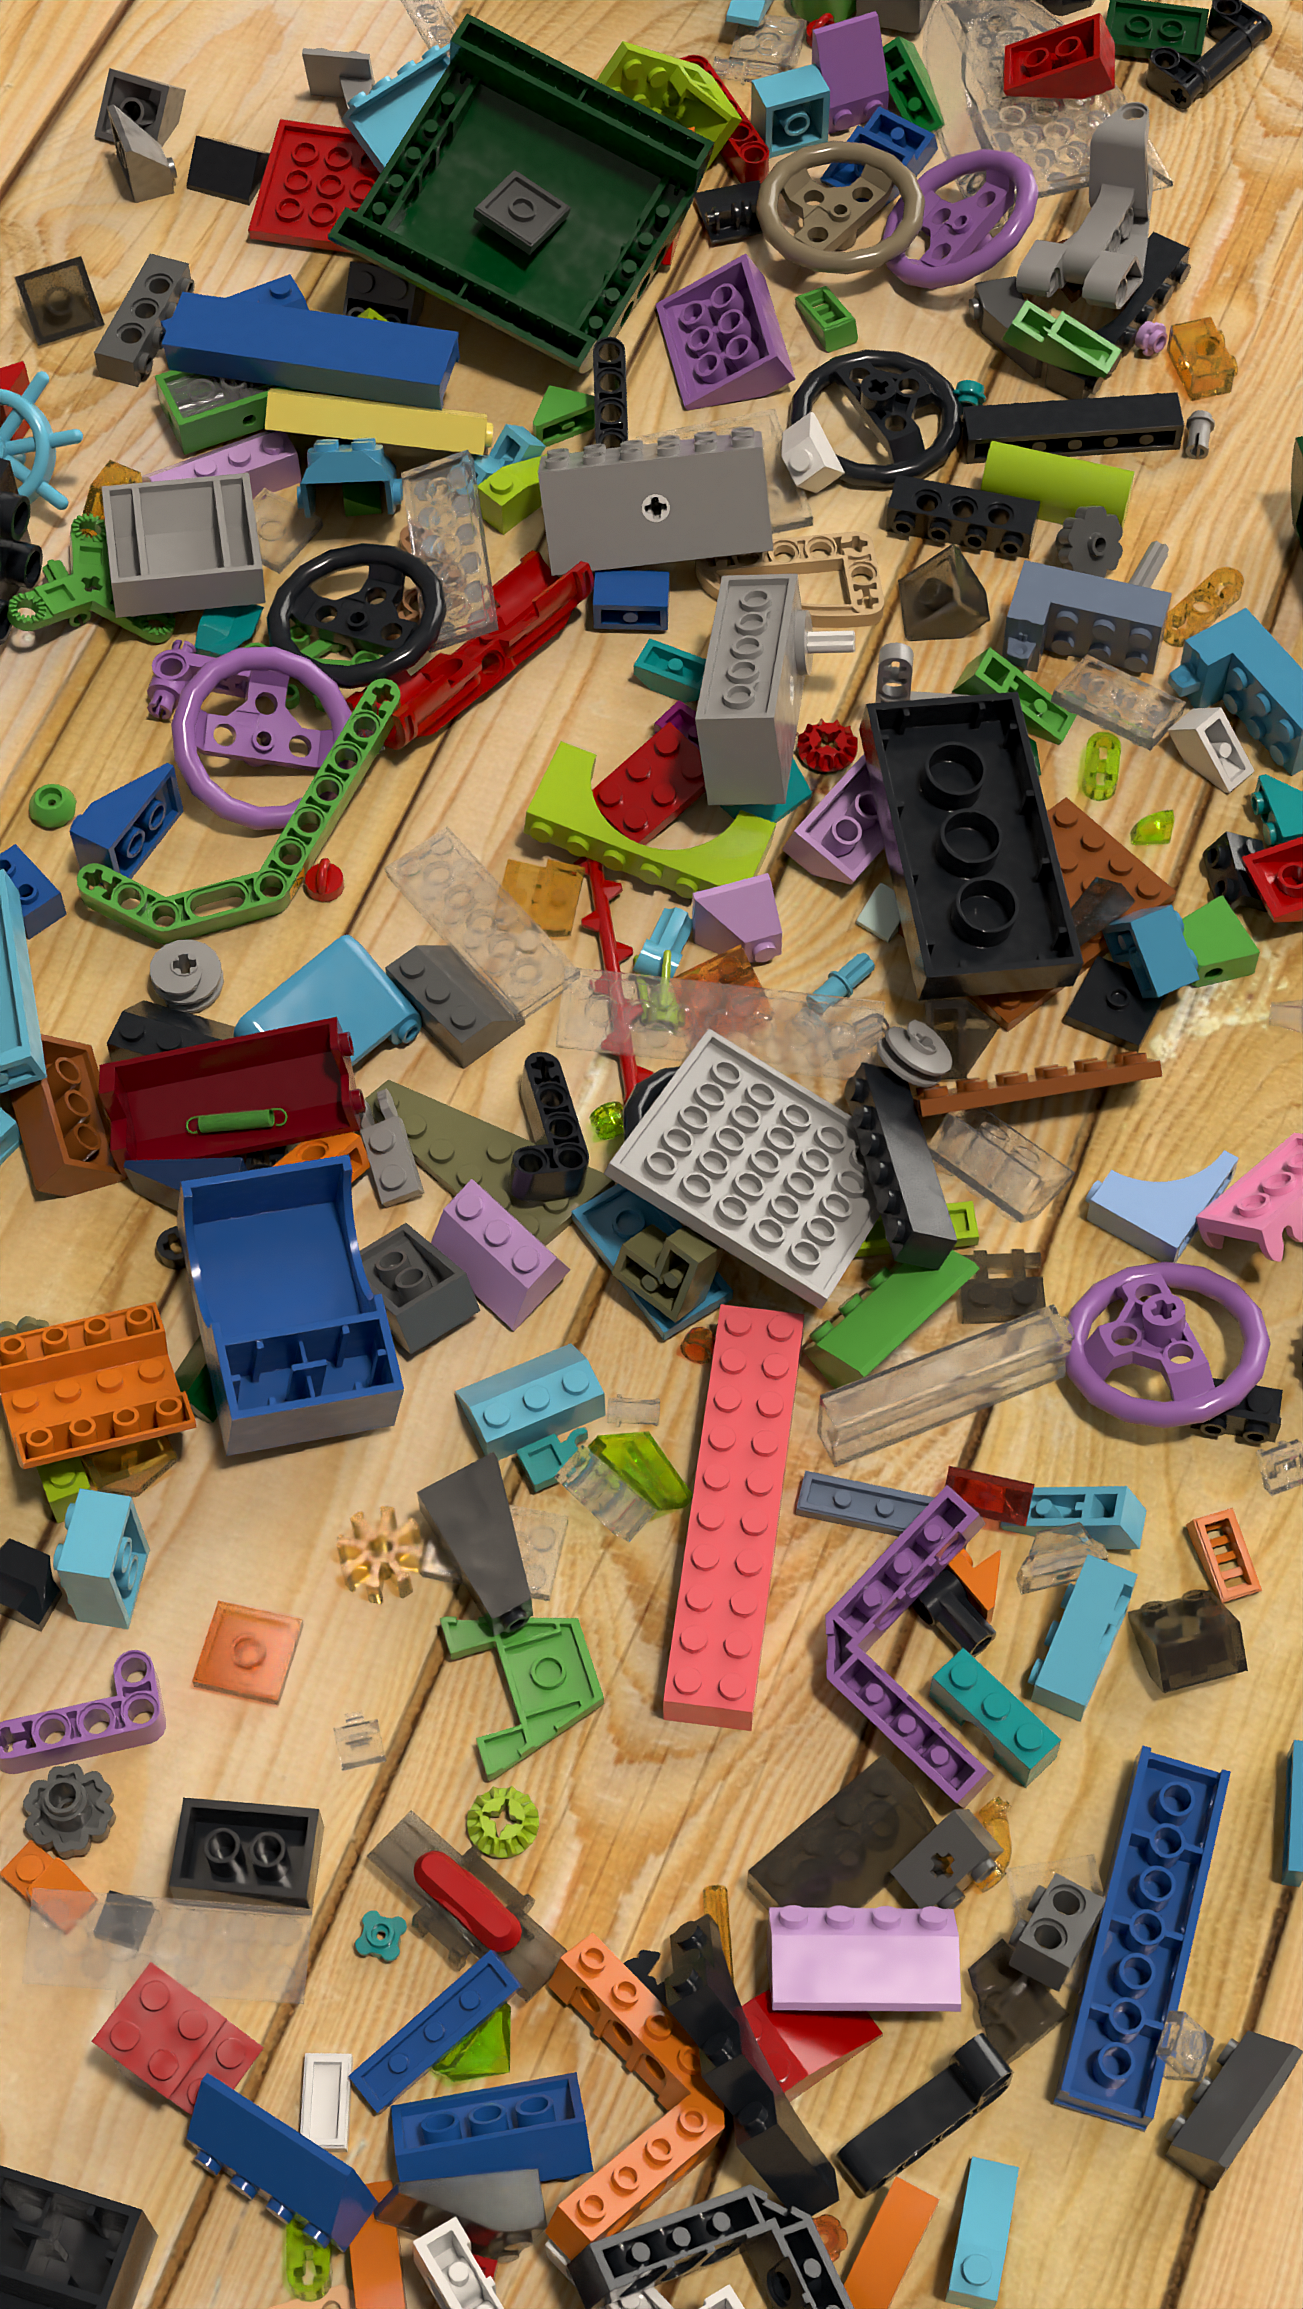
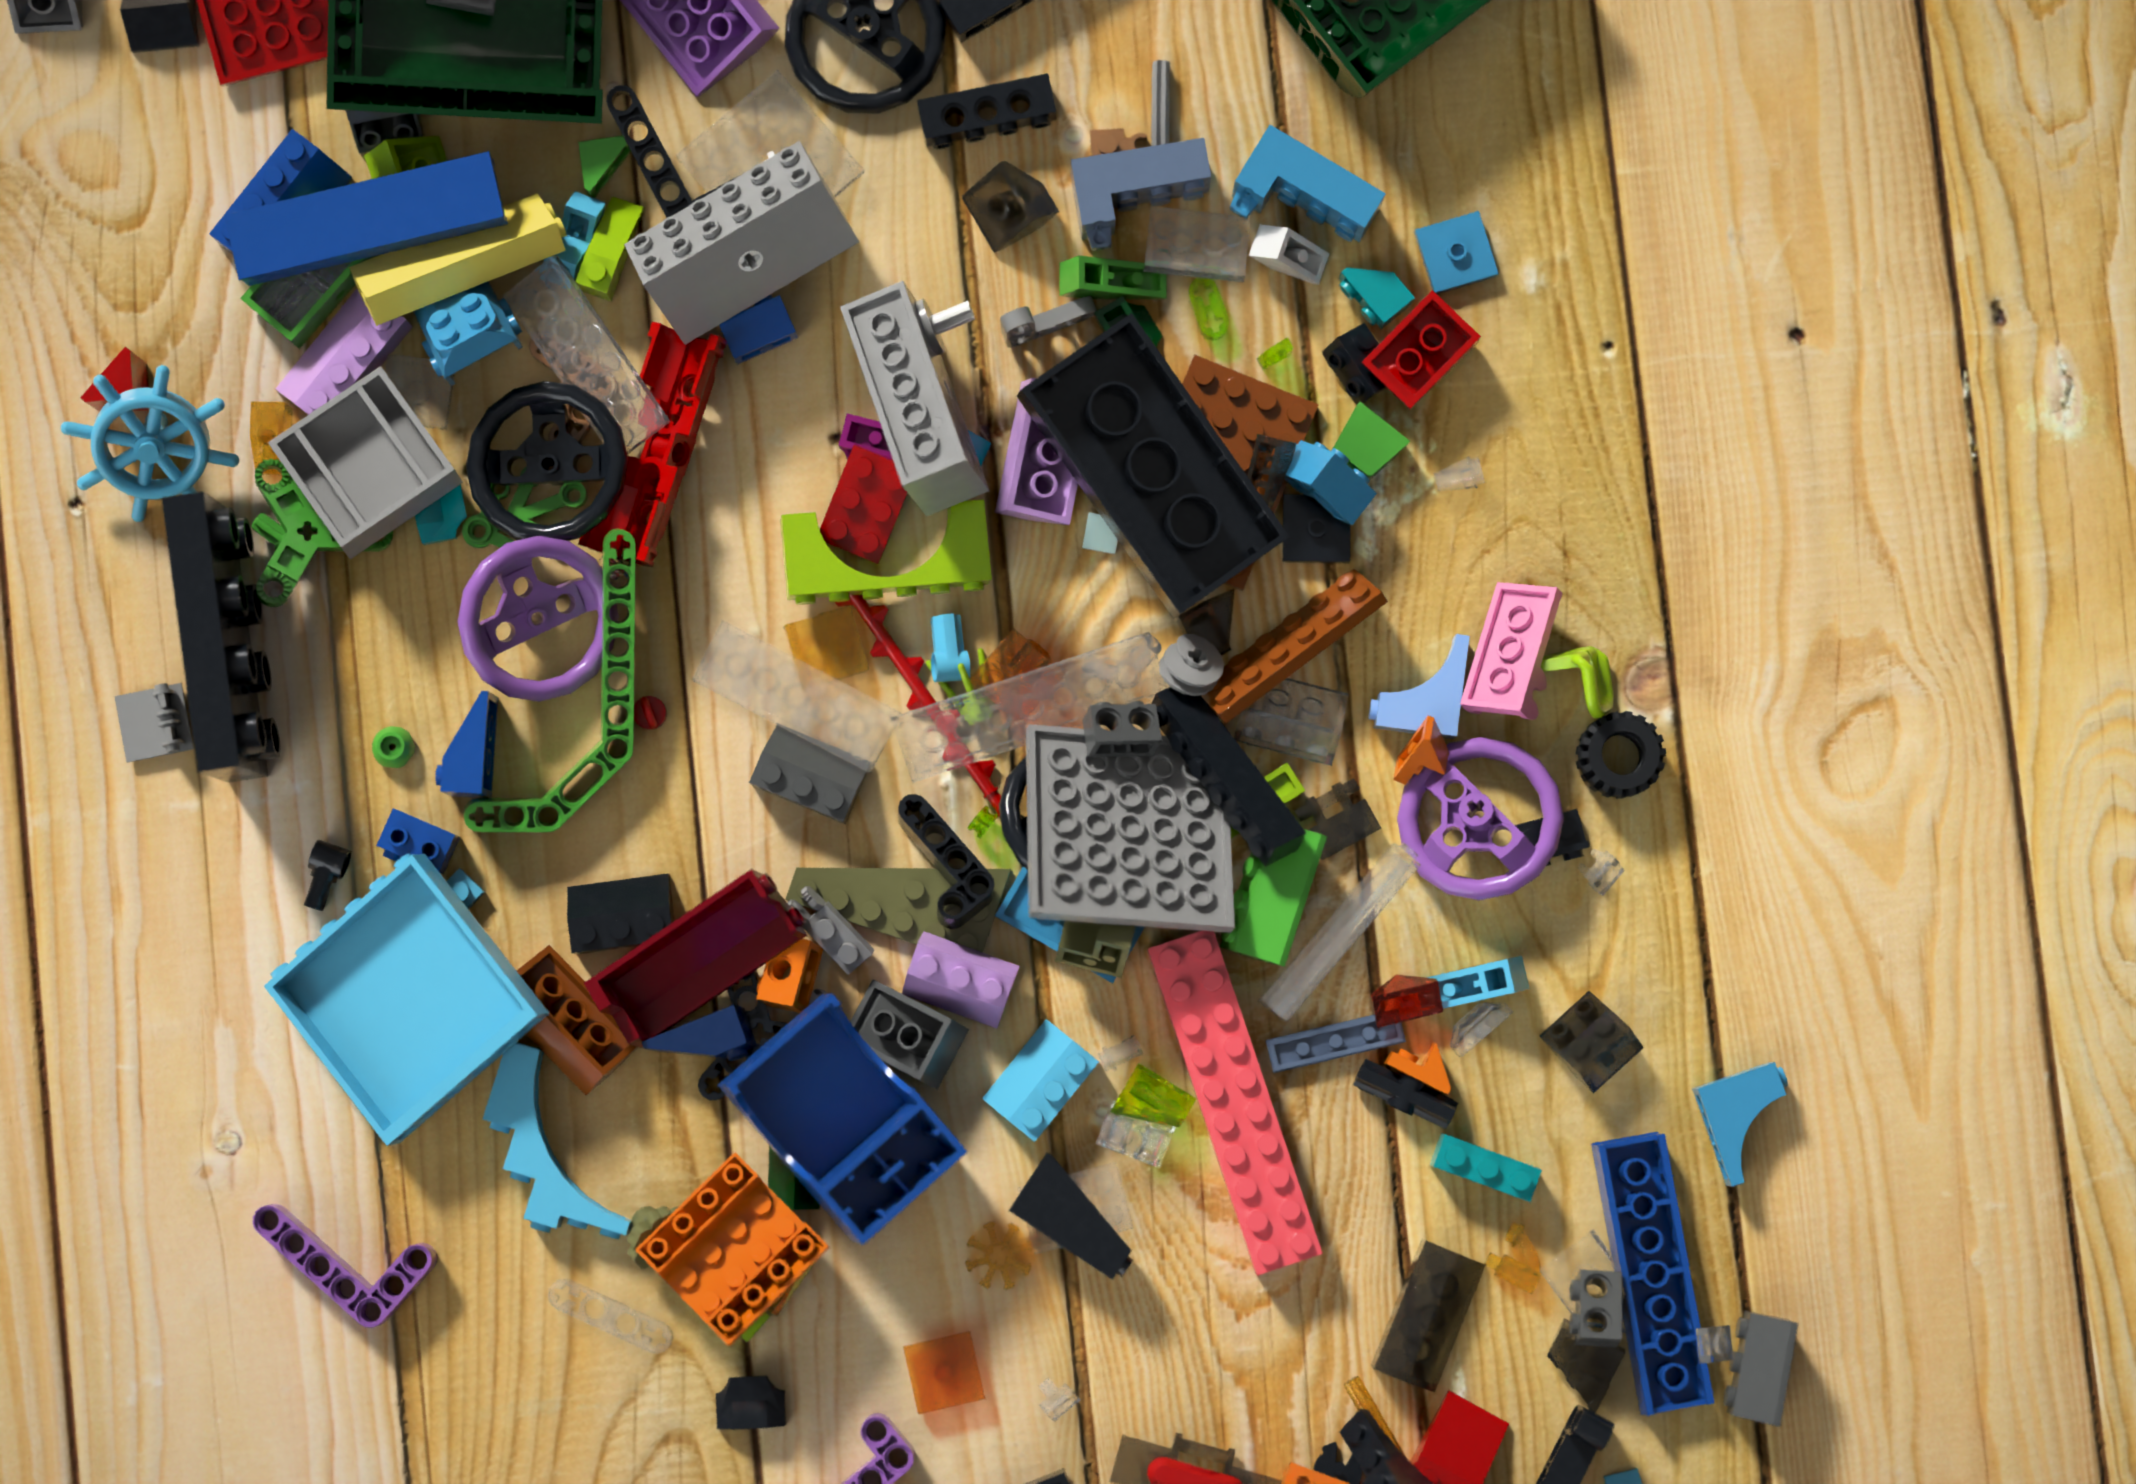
camera: 30 degrees left, 25 degrees up
clear smoke slope [14,256,105,346] -> none
medium azure brick [53,1489,150,1629] -> none
dark grey brick [94,253,195,387] -> none
flat silver slope [107,104,177,203] -> none
medium lavender piece [147,640,262,719] -> none
light grey piece [150,940,224,1013] -> none
bright green piece [186,1108,287,1134] -> none
dark azure windscreen [234,935,422,1066] -> none
bright green wing [440,1616,604,1781] -> none
lime gear [467,1786,539,1858] -> none
teal plate [516,1427,598,1492] -> none
teal slope [633,638,706,703] -> none
clear orange hinge [680,1326,715,1364] -> none
lavender slope [692,873,782,965] -> none
tan beam [695,531,884,628] -> none
lavender slope [766,1905,961,2012] -> none
white slope [781,412,845,493] -> none
red gear [797,718,858,772] -> none
medium azure axle [805,953,875,1017] -> none
medium lavender brick [825,1485,995,1808] -> none
dark grey brick [890,1809,1004,1909] -> none
lime brick [981,441,1135,529] -> none
medium azure wedge [1028,1554,1138,1722] -> none
dark grey plant [1055,506,1123,578] -> none
clear yellow beam [1163,567,1244,647] -> none
orange slope [1186,1508,1262,1604] -> none
none -> medium azure plate [446,868,485,910]
none -> dark grey brick [1082,701,1162,757]
none -> orange slope [1393,715,1449,785]

